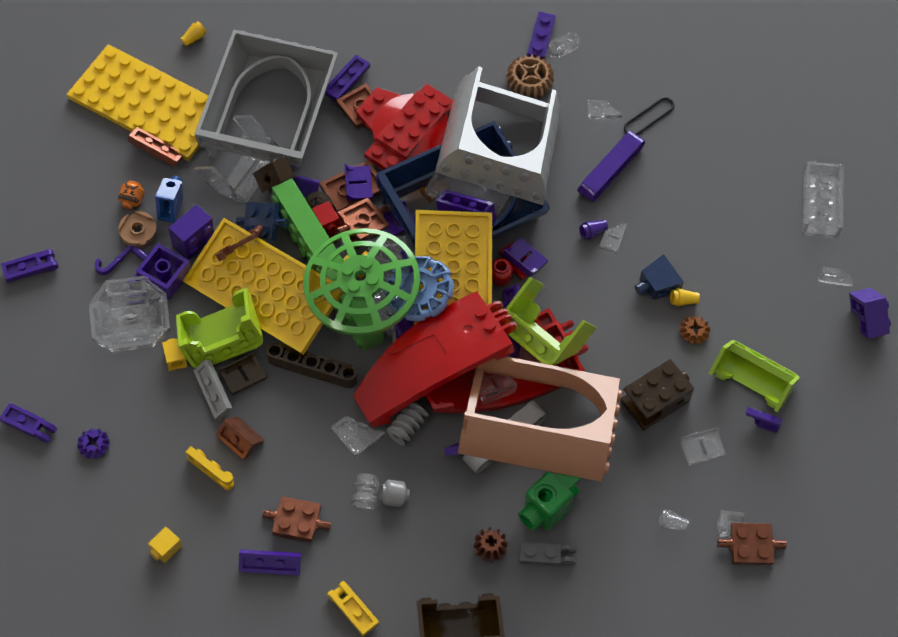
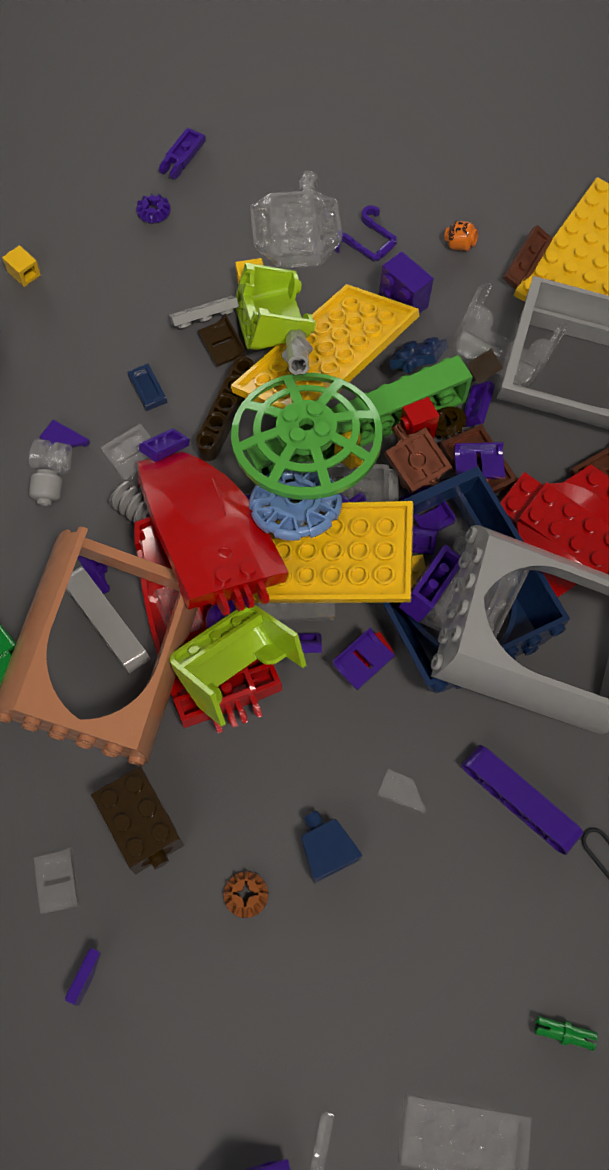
camera: 95 degrees right, 5 degrees up
dark purple plate [1,249,59,283] -> none
medium nougat plate [118,211,157,248] -> none
dark purple brick [136,243,191,300] -> none
blue torso [155,176,183,223] -> none
yellow plate [186,446,234,490] -> none
copper piece [215,225,263,261] -> none
copper panel [215,416,264,460] -> none
copper plate [262,496,331,543] -> none
red head [492,258,513,286] -> none
dark purple cone [579,220,608,240] -> none
yellow cone [670,288,700,307] -> none
lime windscreen [708,340,800,412] -> none
none -> dark purple tile [39,419,90,452]
none -> dark blue tile [127,363,168,411]
none -> dark purple plate [139,428,190,462]
none -> light grey piece [282,329,313,376]
none -> clear cone [298,171,319,206]
none -> green pin [534,1015,597,1052]

